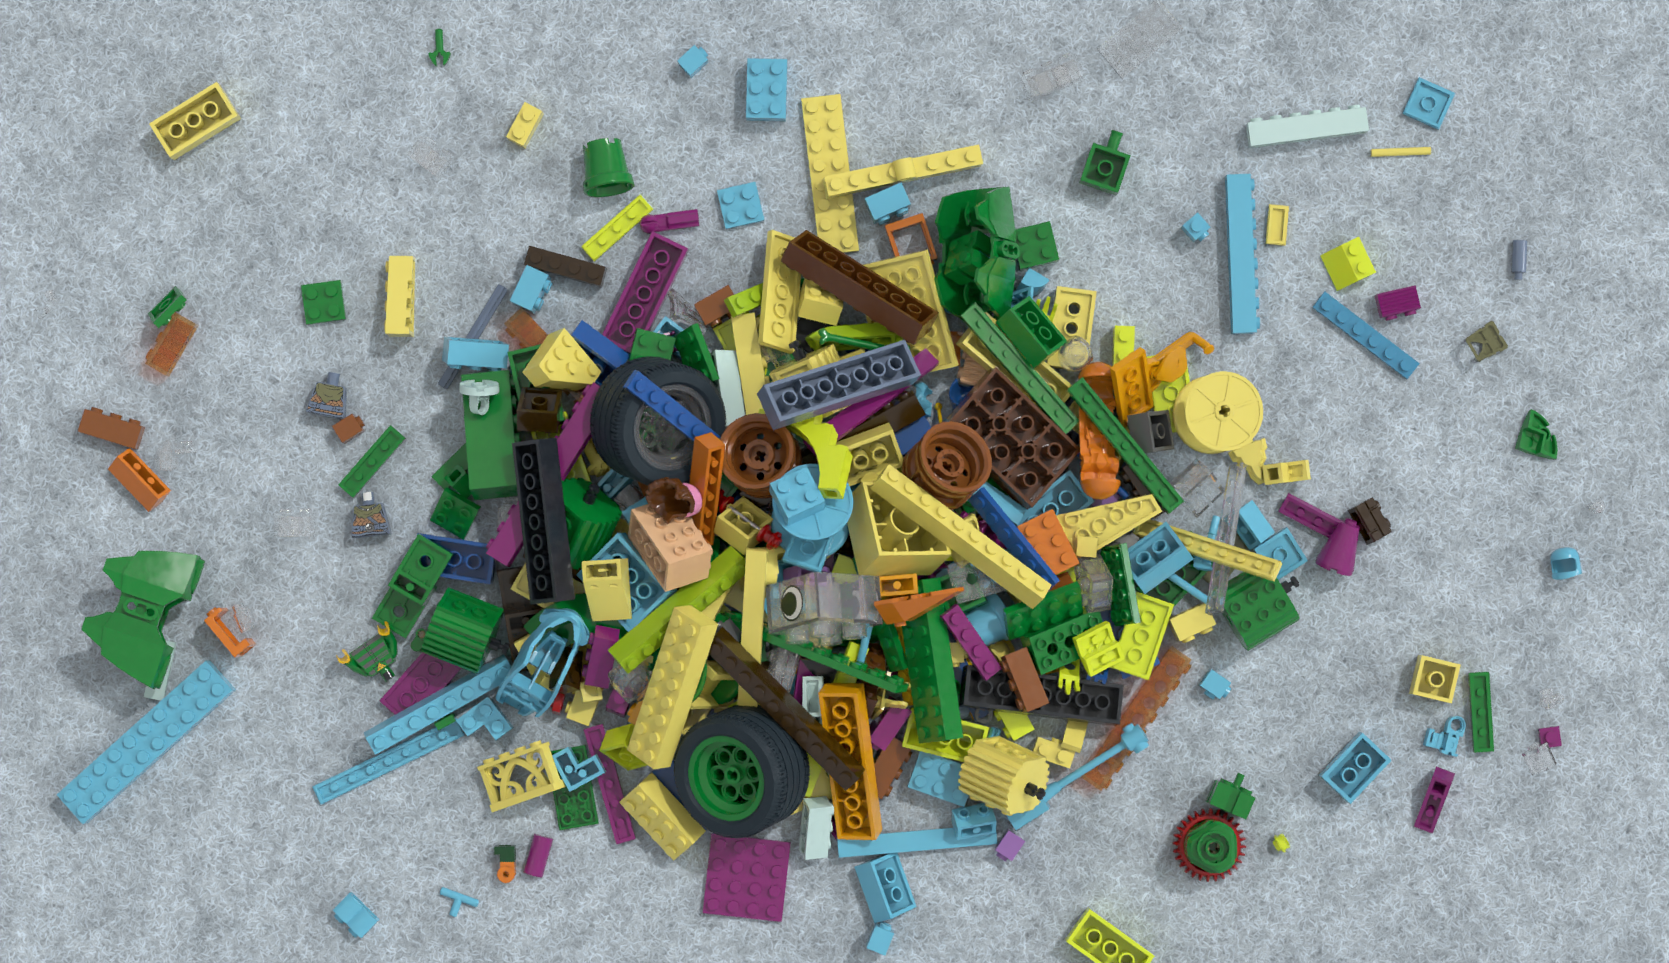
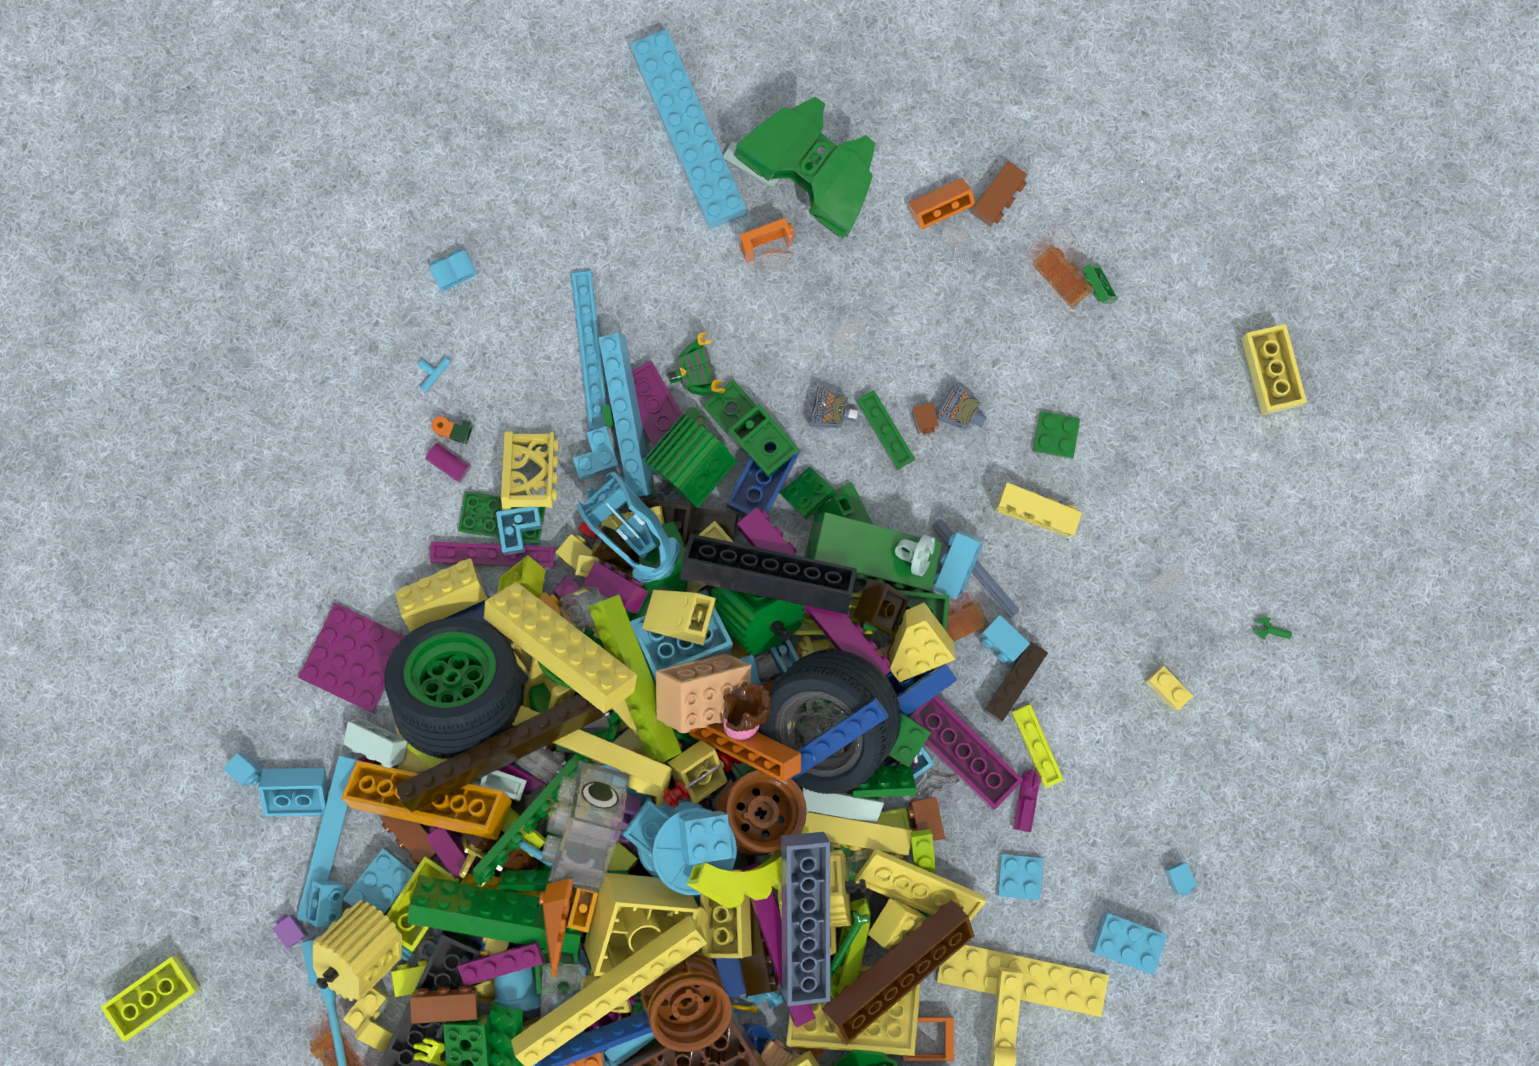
camera: 100 degrees right, 5 degrees down
green piece [582,138,635,197] -> none
medium azure brick [865,182,911,225] -> none

